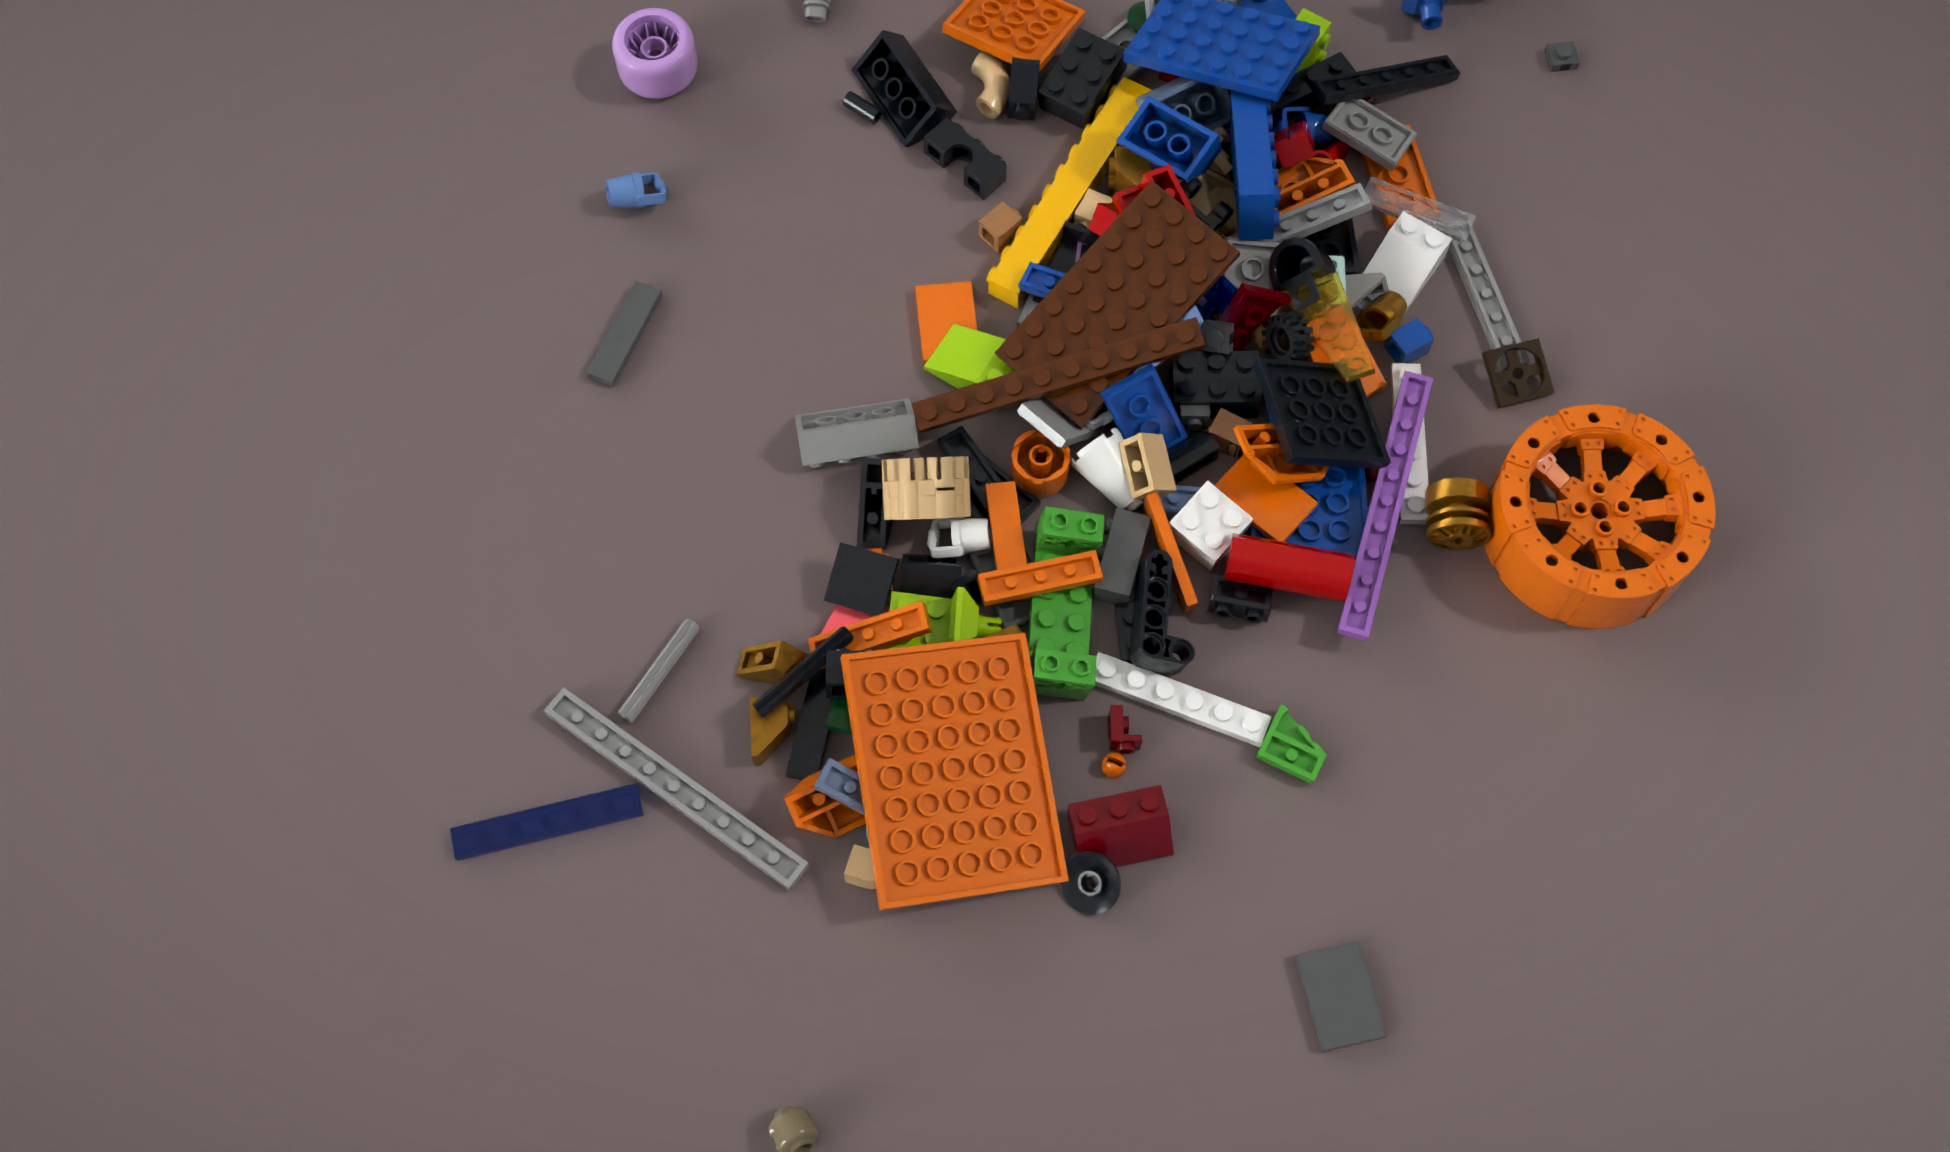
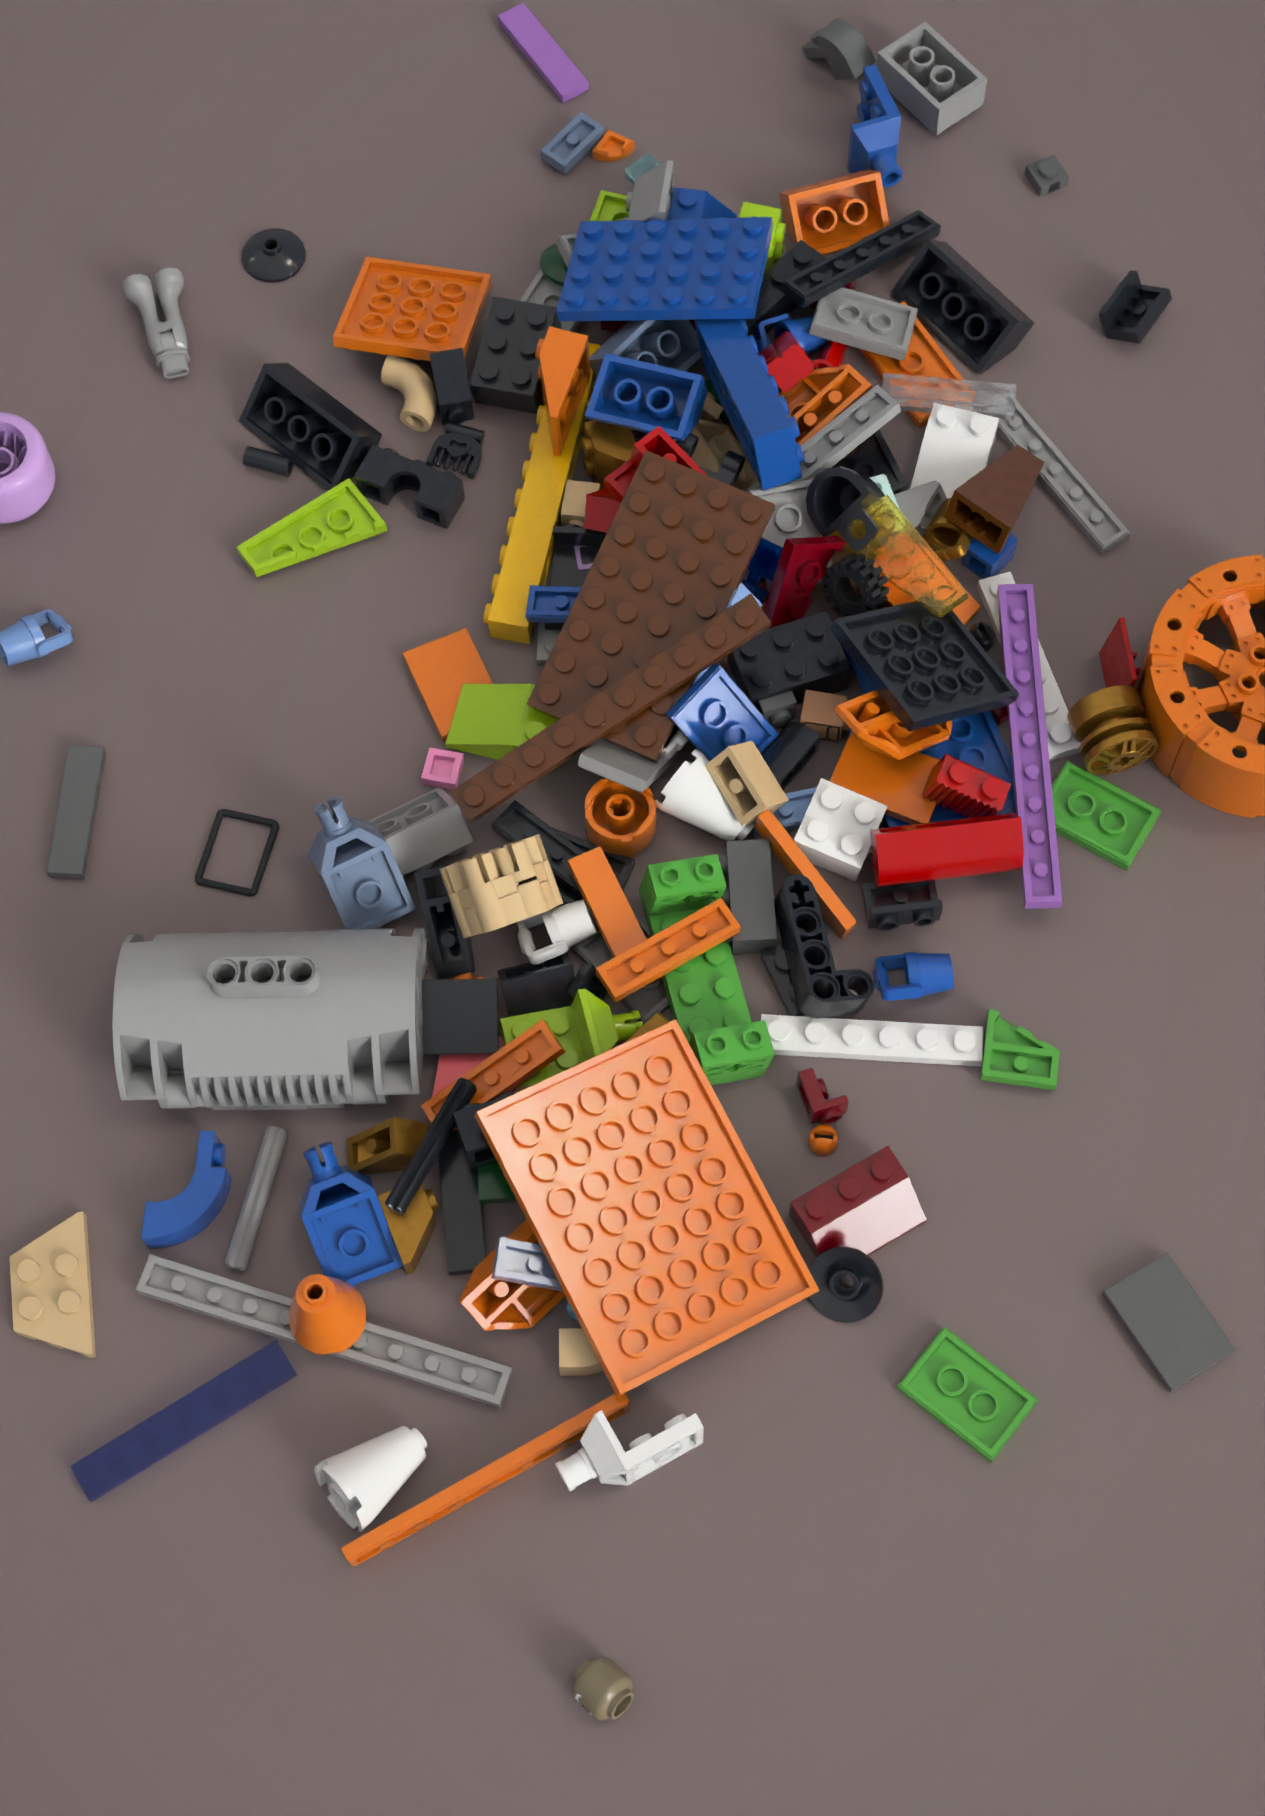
camera: 15 degrees left, 0 degrees up
medium nougat brick [979,201,1022,253] -> none
dark grey plate [1201,320,1234,354] -> none
dark brown piece [1482,338,1555,408] -> none
none -> tan wing [9,1211,96,1358]
none -> light grey cylinder [112,928,429,1111]
none -> blue arch [141,1130,232,1249]
none -> black piece [195,809,279,896]
none -> lime wing [236,478,388,577]
none -> orange cone [289,1274,366,1355]
none -> blue plate [299,1142,404,1286]
none -> sand blue plate [308,797,416,929]
none -> white cone [314,1426,427,1532]
none -> orange tile [341,1393,630,1567]
none -> bright pink tile [421,747,465,790]
none -> black piece [426,422,485,479]
none -> orange slope [535,326,591,457]
none -> white plate [555,1410,704,1492]
none -> orange slope [779,169,890,254]
none -> blue piece [872,952,954,1001]
none -> black slope [890,239,1035,374]
none -> bright green tile [896,1326,1039,1463]
none -> red brick [922,754,1011,818]
none -> reddish brown slope [943,444,1044,554]
none -> black hinge [969,622,995,652]
none -> bright green tile [1052,761,1162,871]
none -> black bracket [1099,270,1172,344]
none -> red piece [1099,617,1141,688]

